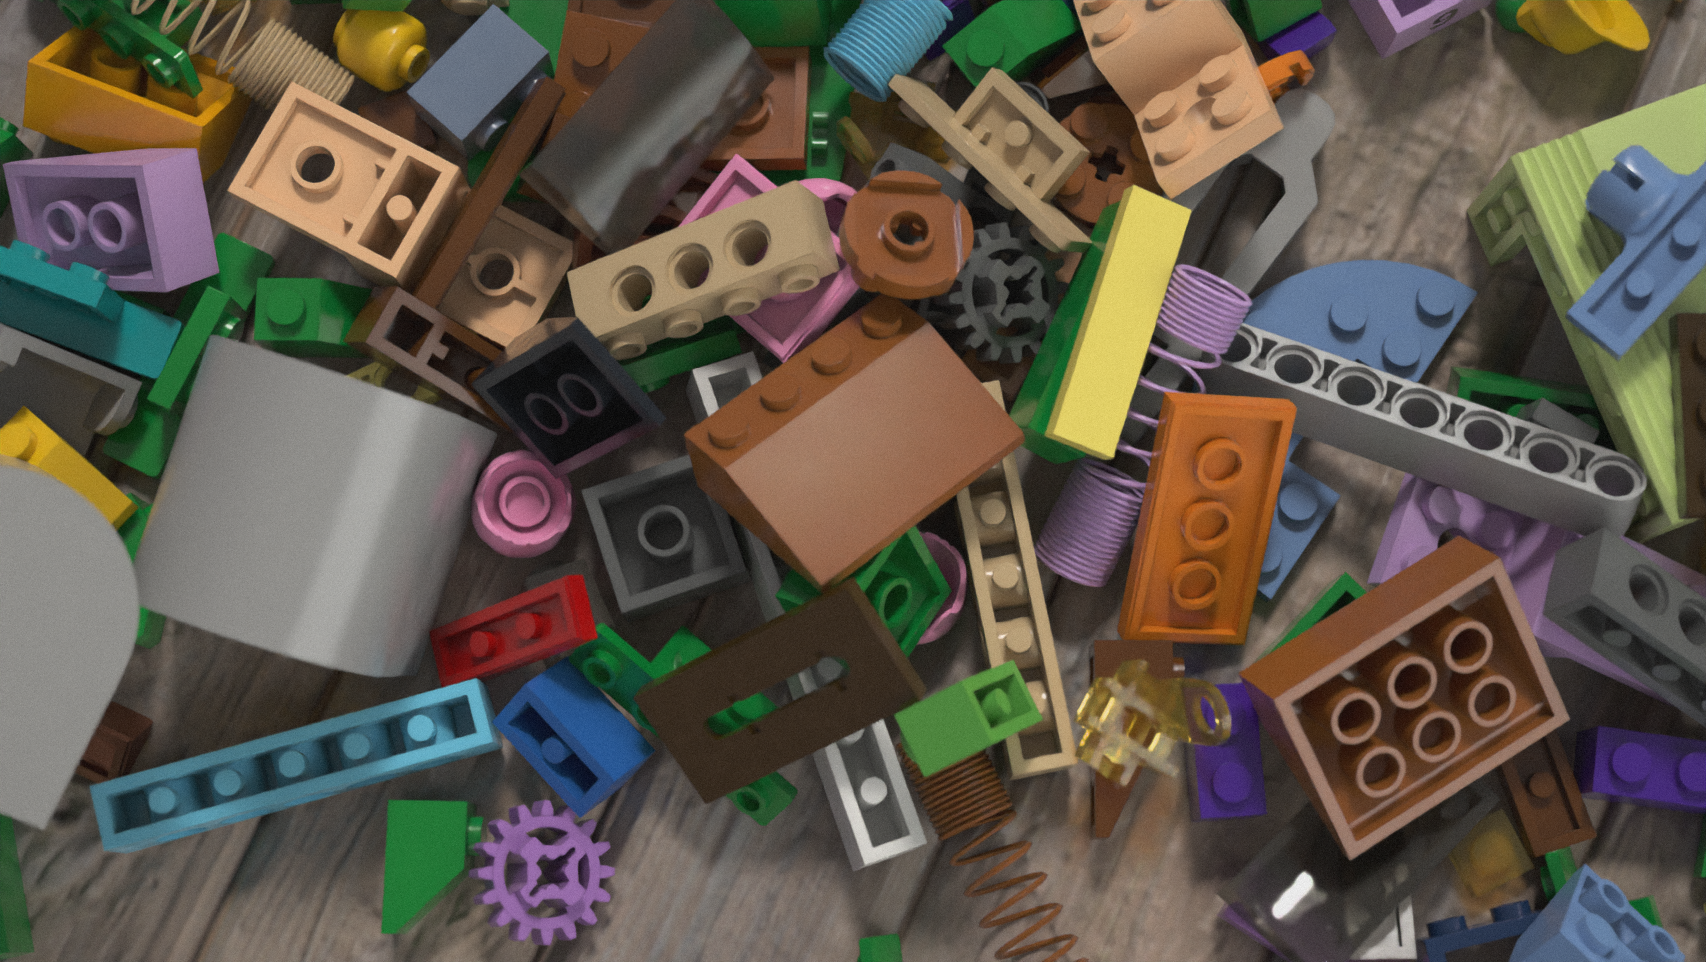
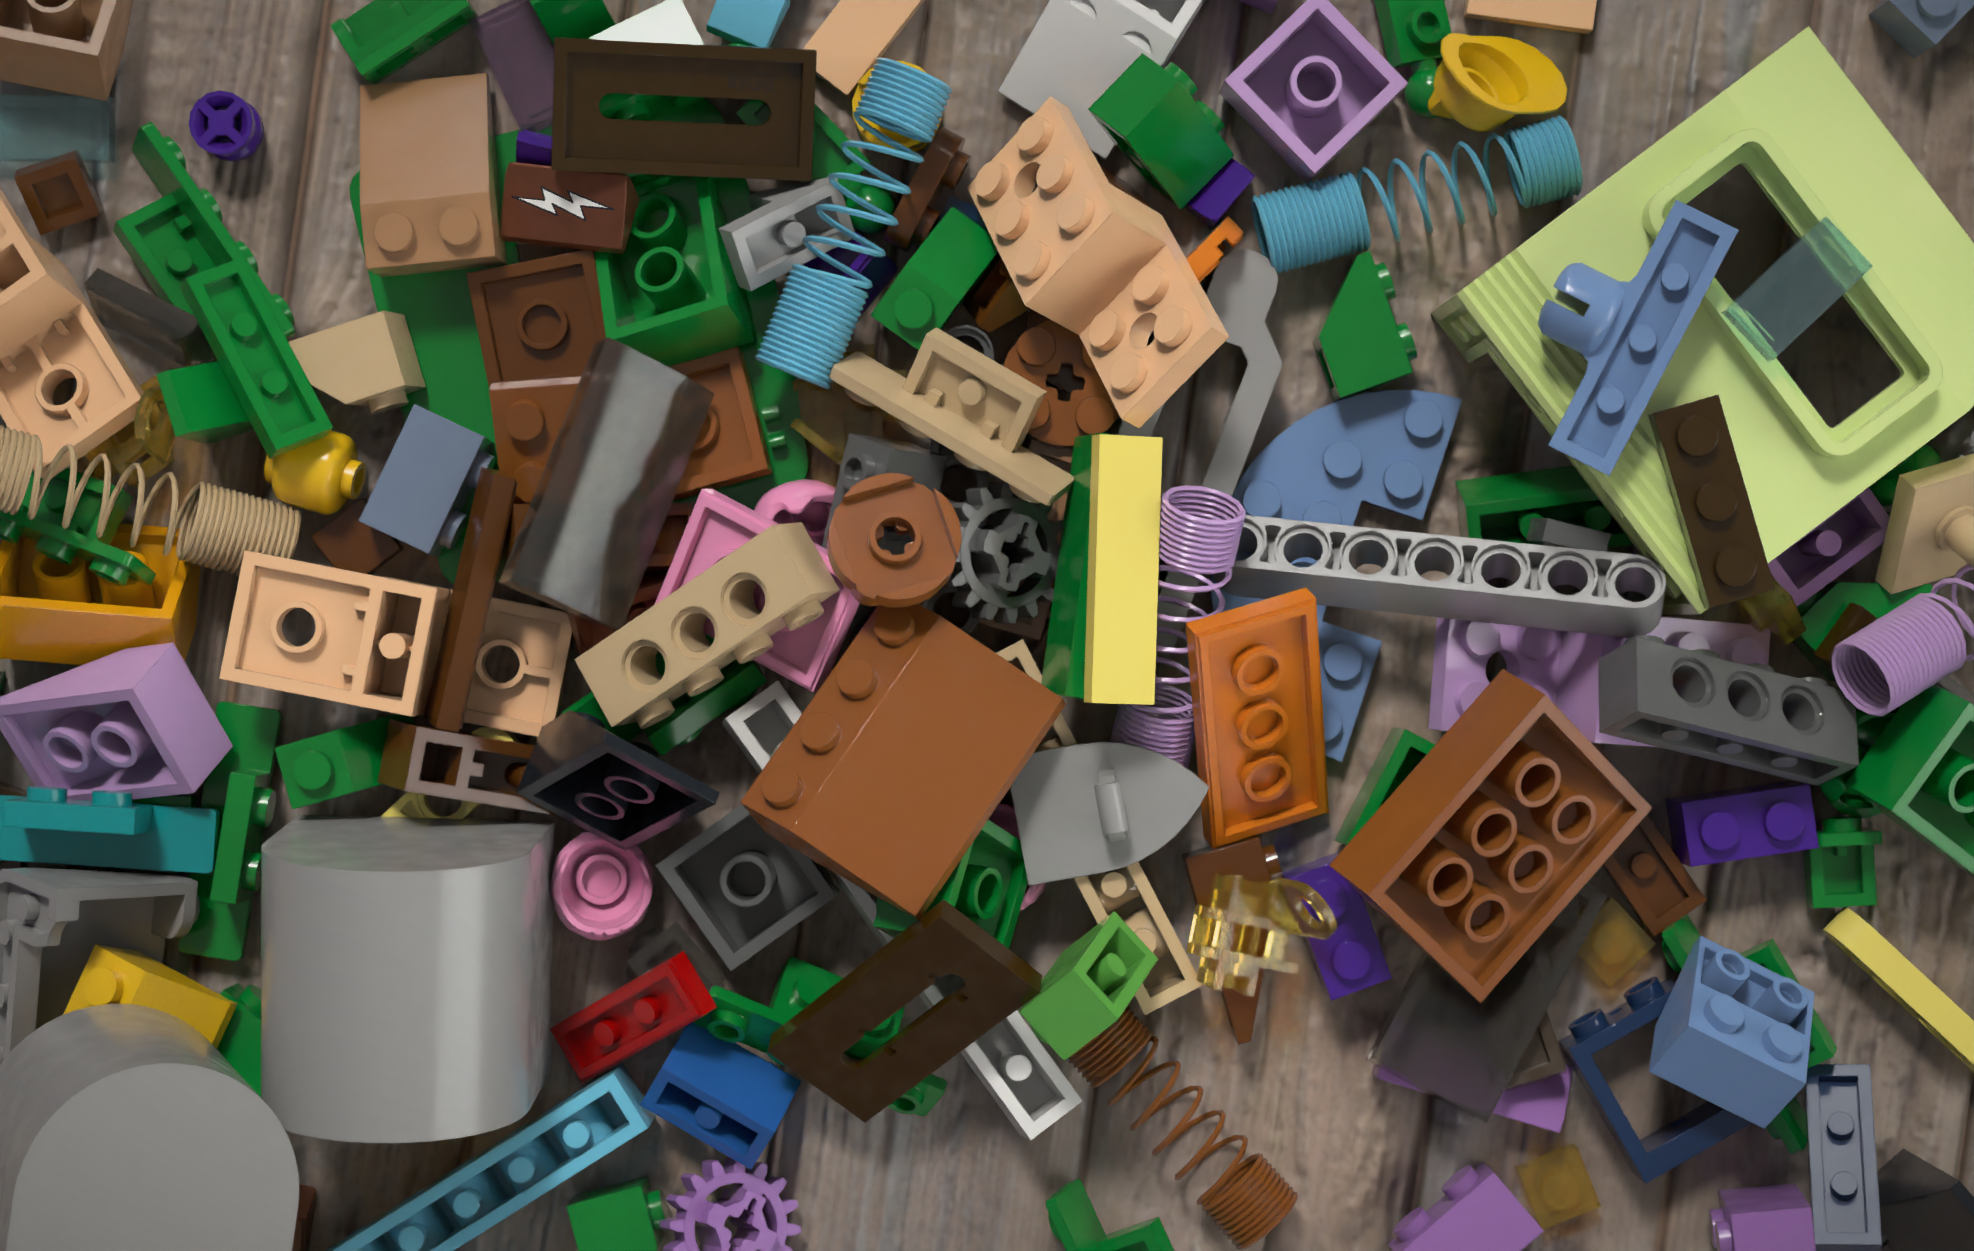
camera: 15 degrees left, 10 degrees up
none -> light grey shield [1010,741,1209,885]
none -> medium azure piece [1251,115,1583,274]
none -> green slope [1313,251,1417,402]

